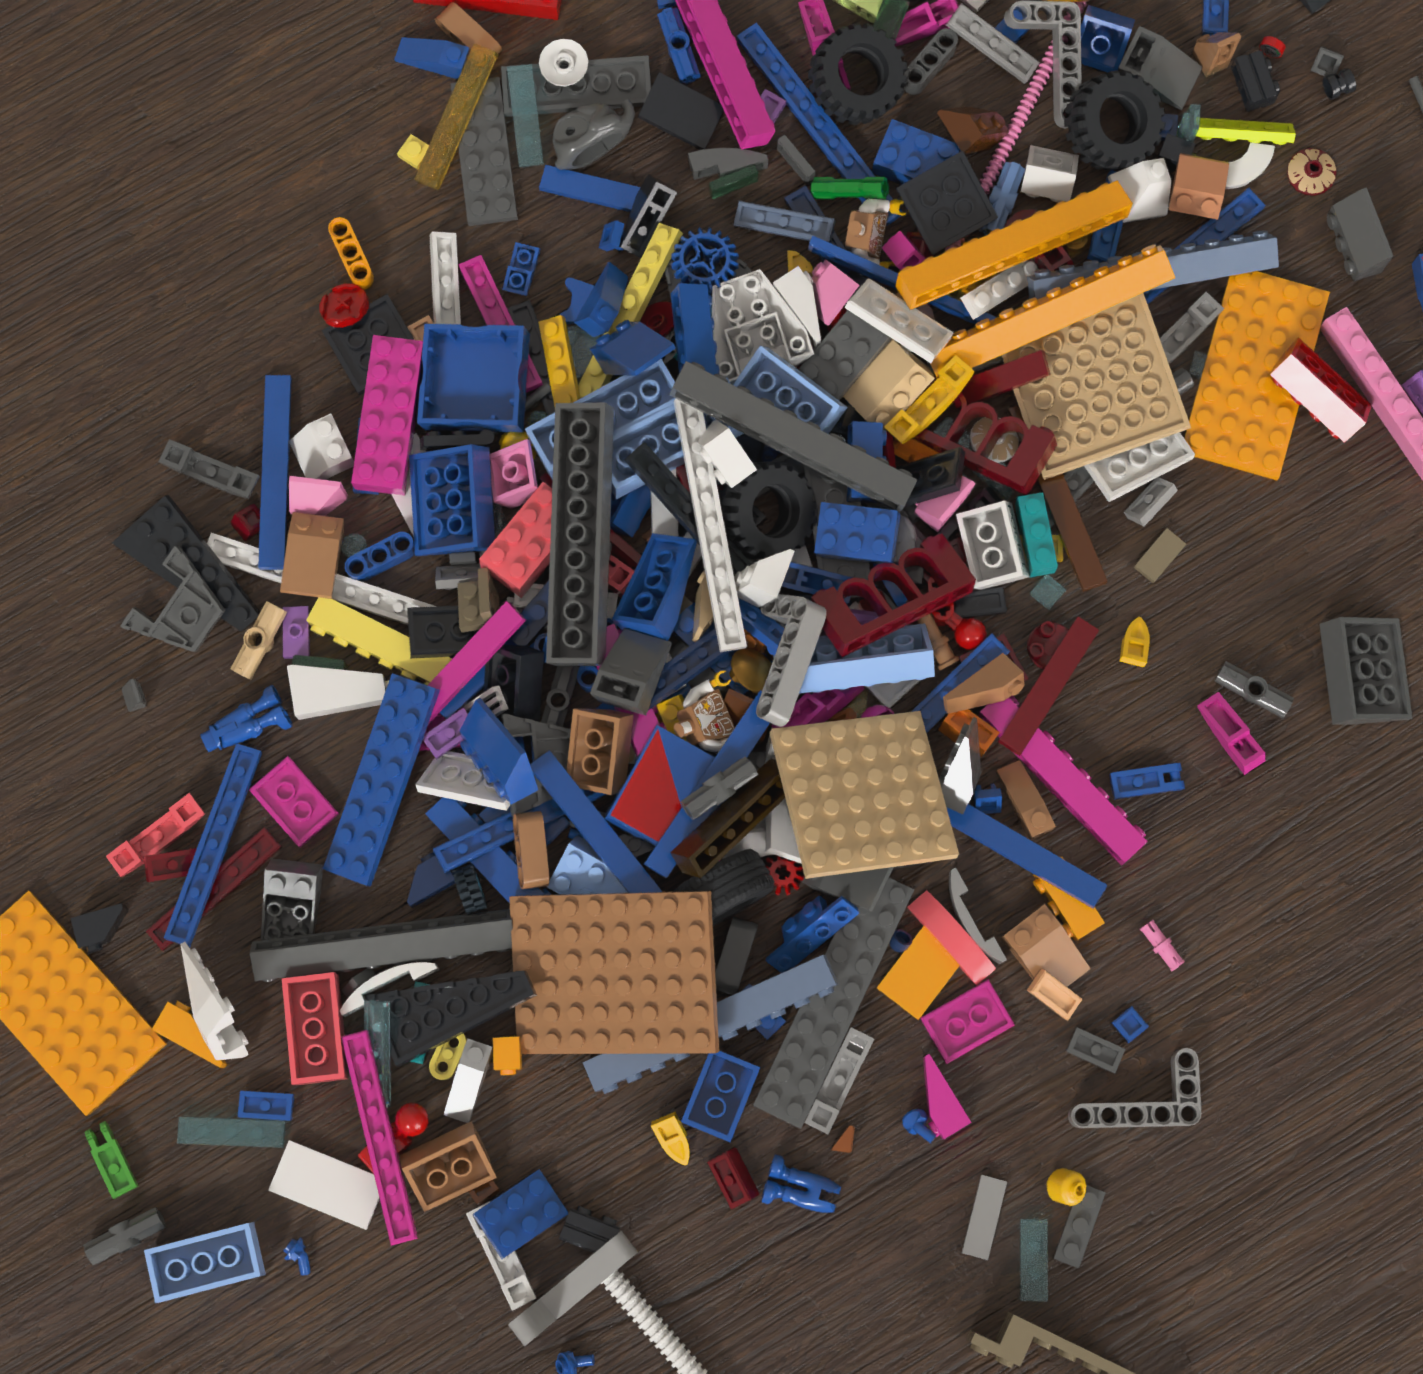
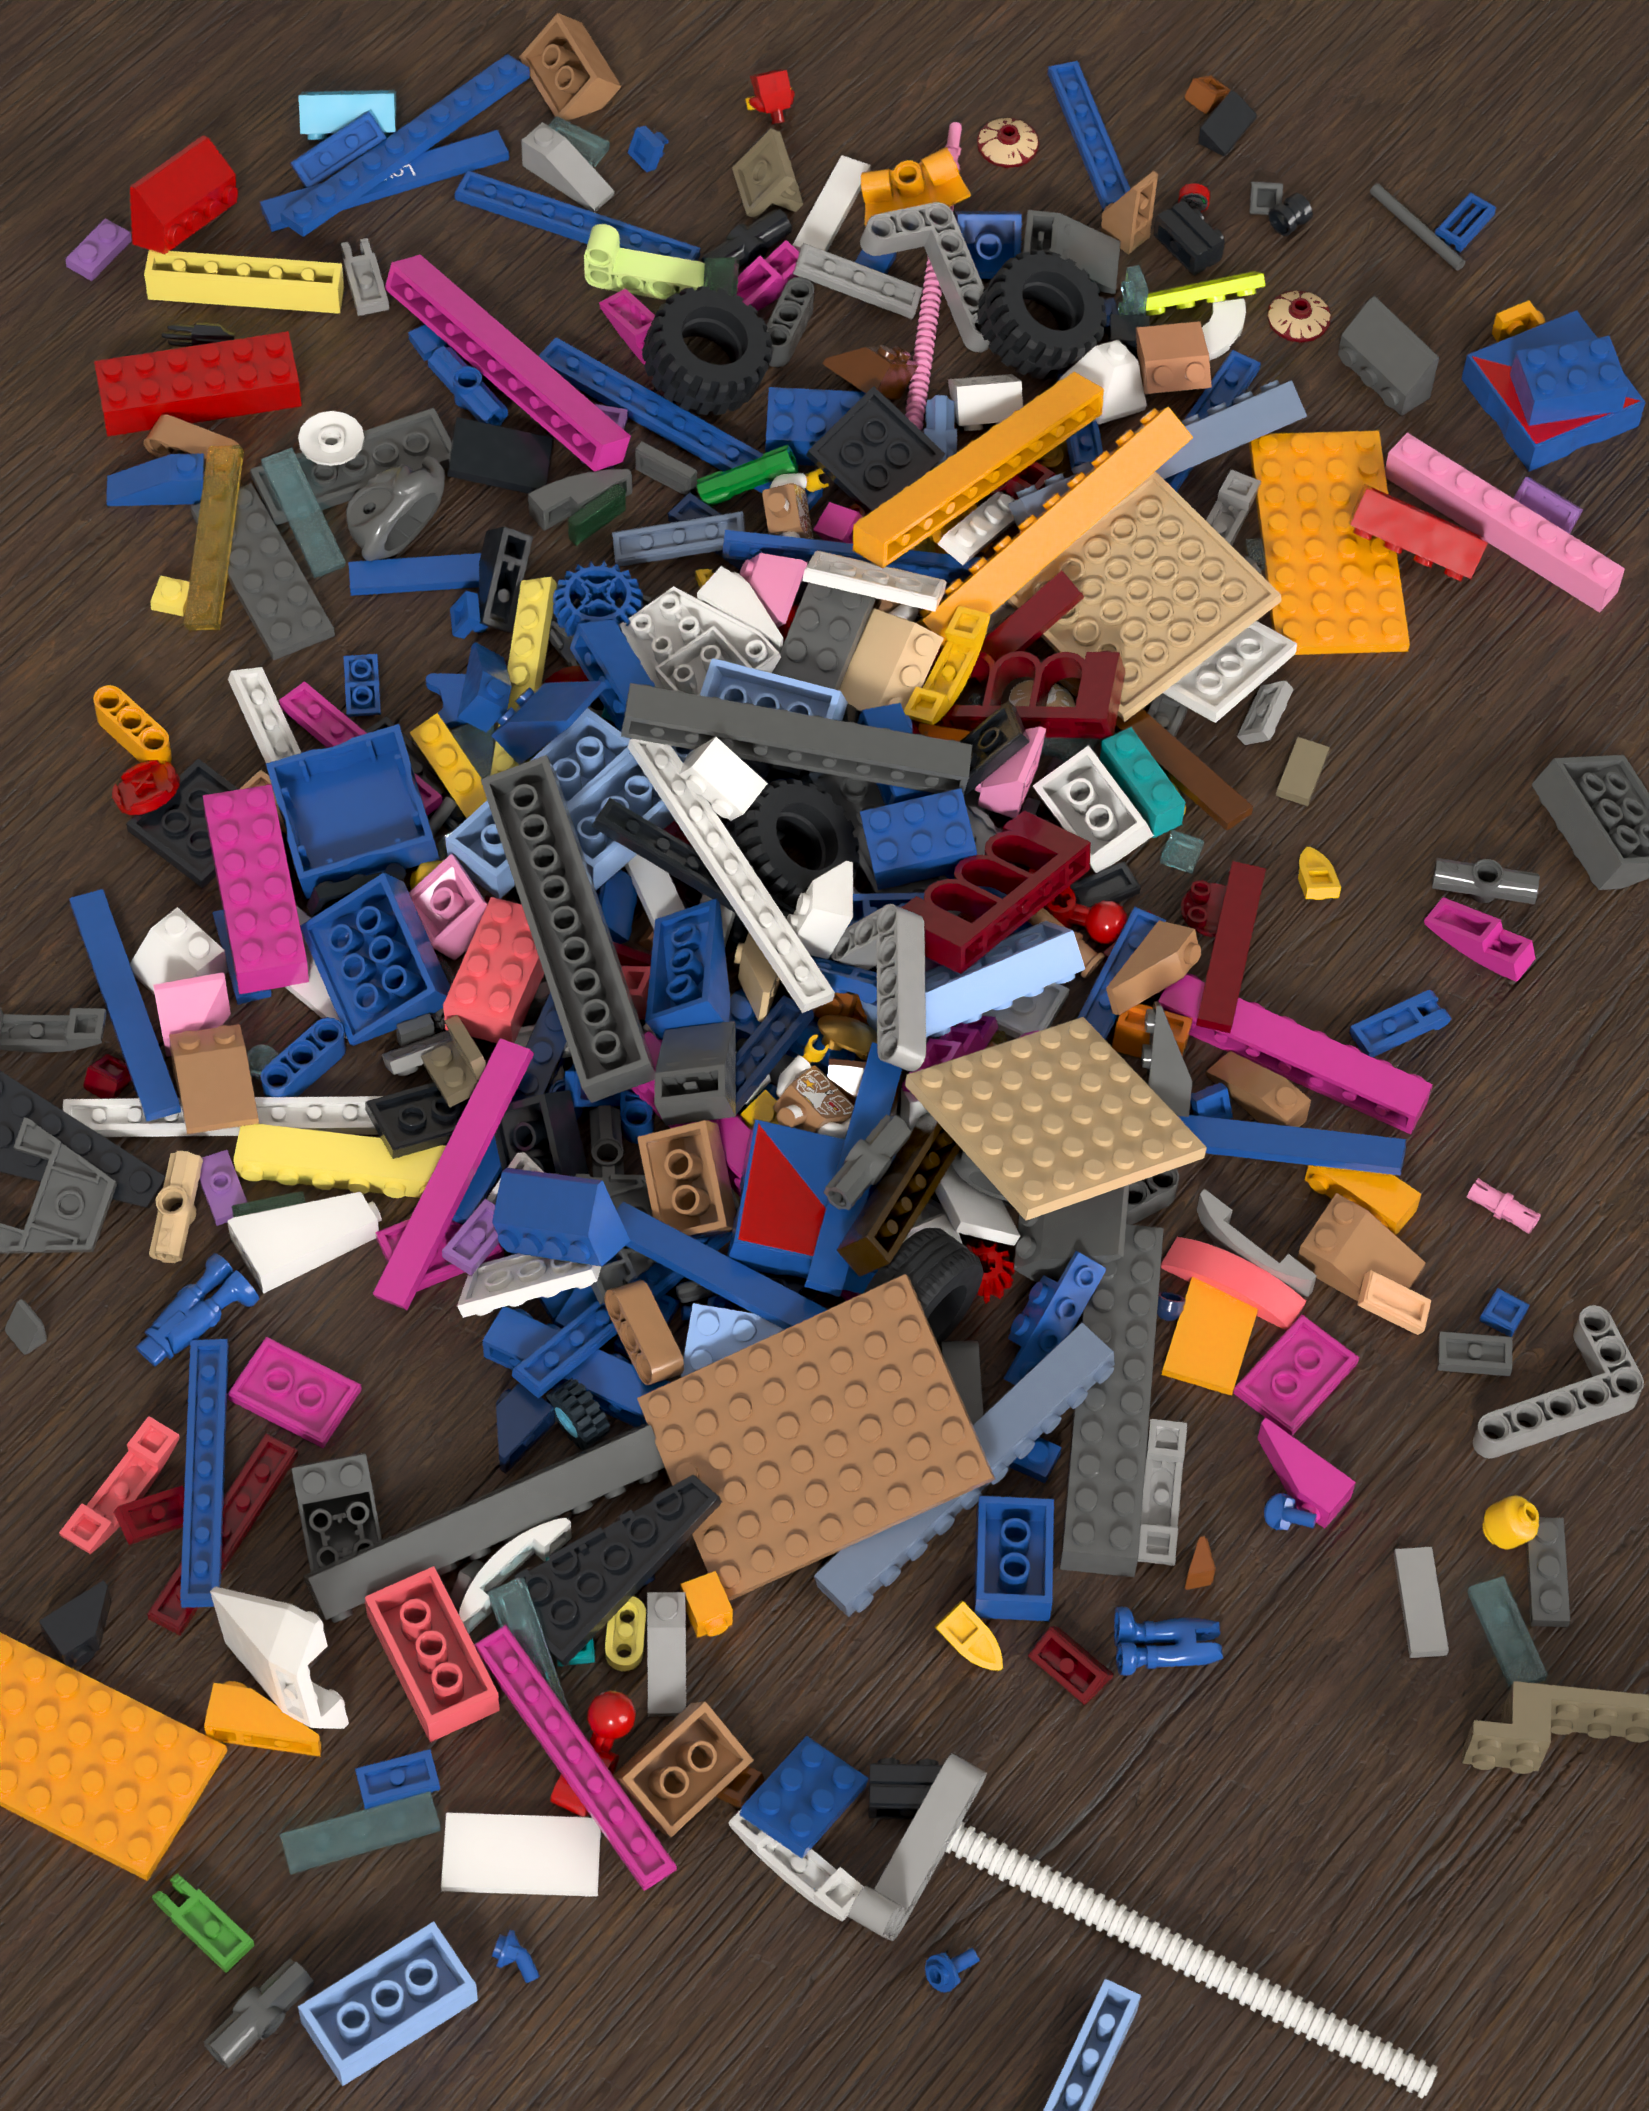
camera: 25 degrees left, 20 degrees down
blue plate [323,673,440,887] -> none

